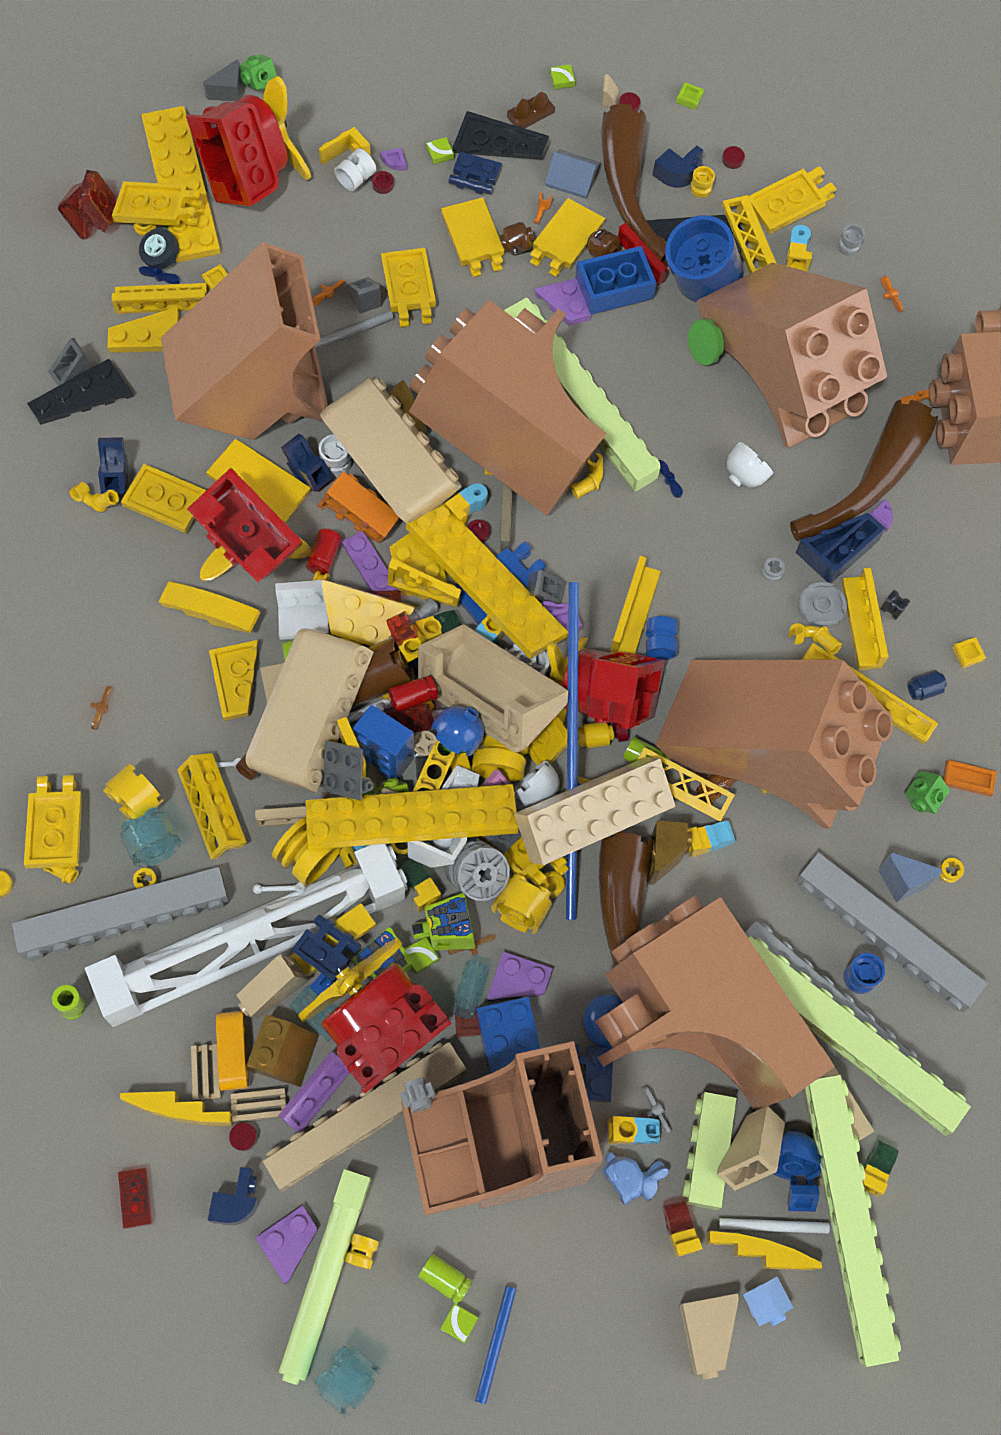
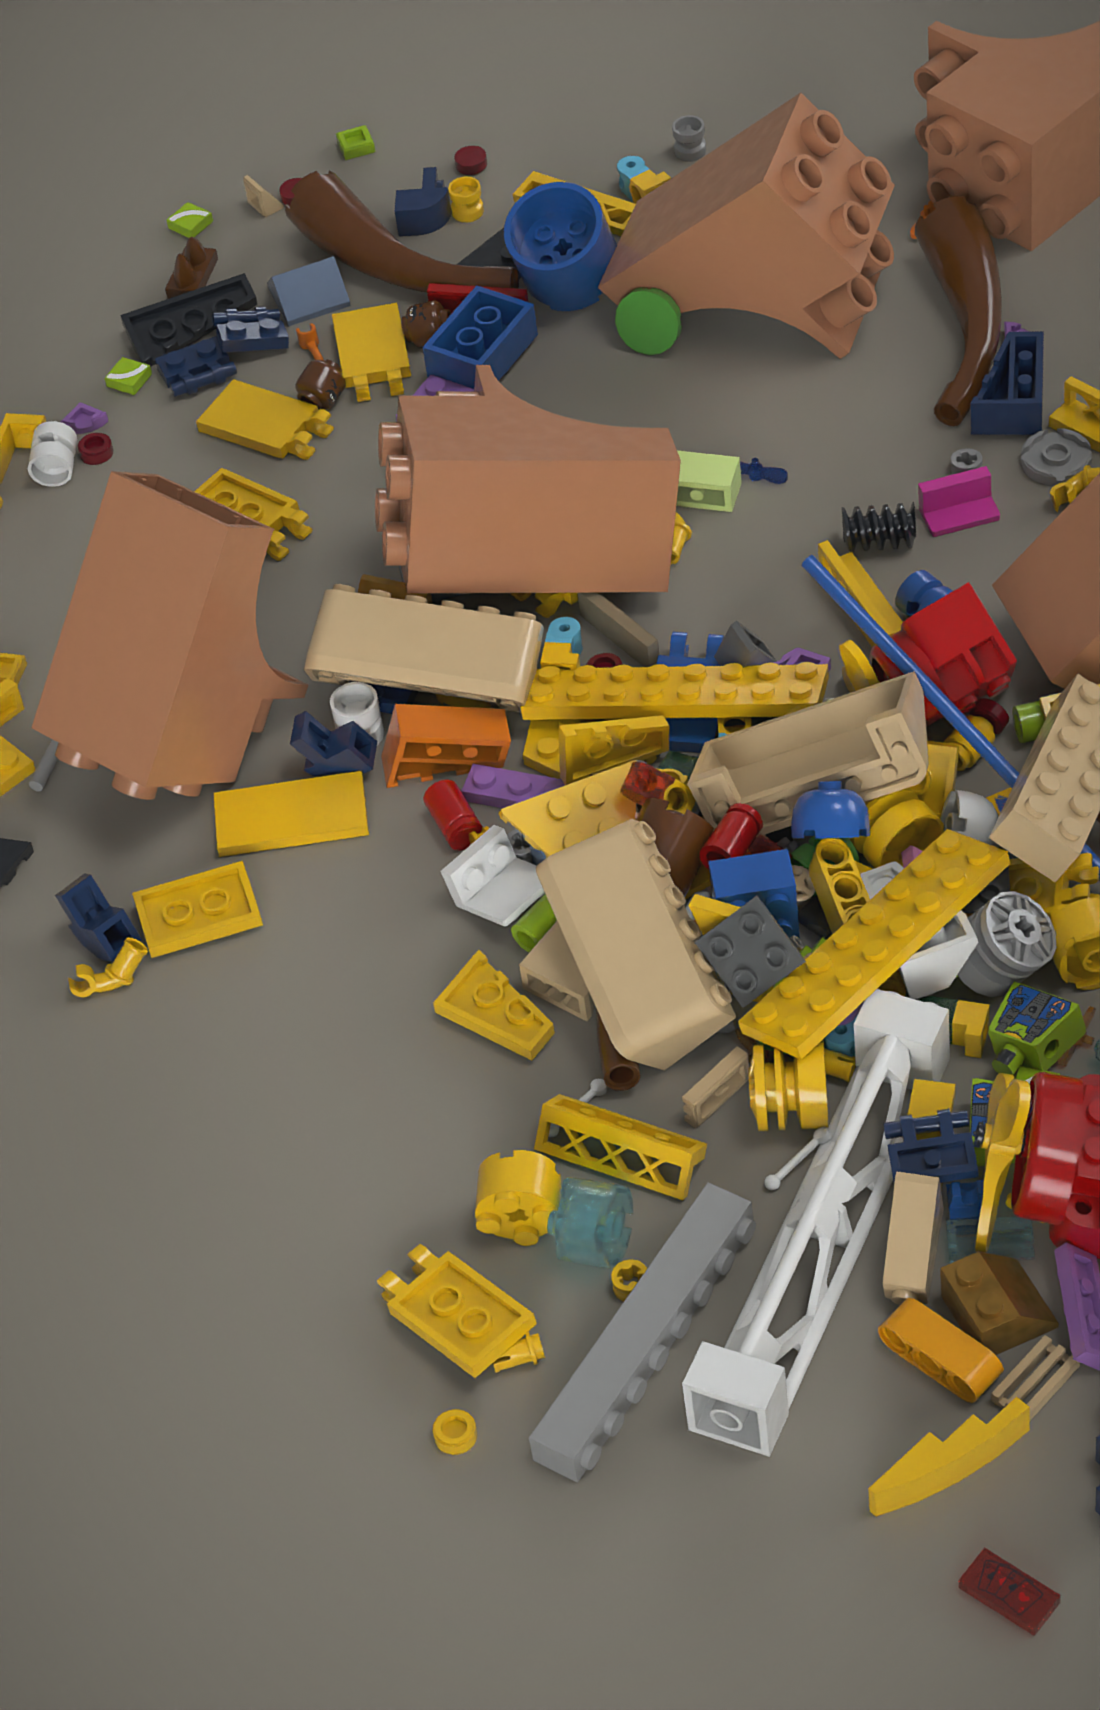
camera: 30 degrees left, 20 degrees down
lime piece [52,985,85,1020] -> none
clear orange piece [90,686,111,730] -> none
yellow slope [158,581,261,633] -> none
red brick [187,468,311,583] -> none
tan tile [191,1044,221,1101] -> none
dark red tile [229,1123,257,1151] -> none
white cylinder [726,442,773,488] -> none
yellow tile [748,166,837,234] -> none
none -> dark blue plate [212,306,289,352]
none -> black piece [842,502,916,552]
none -> dark pink panel [918,466,1000,537]

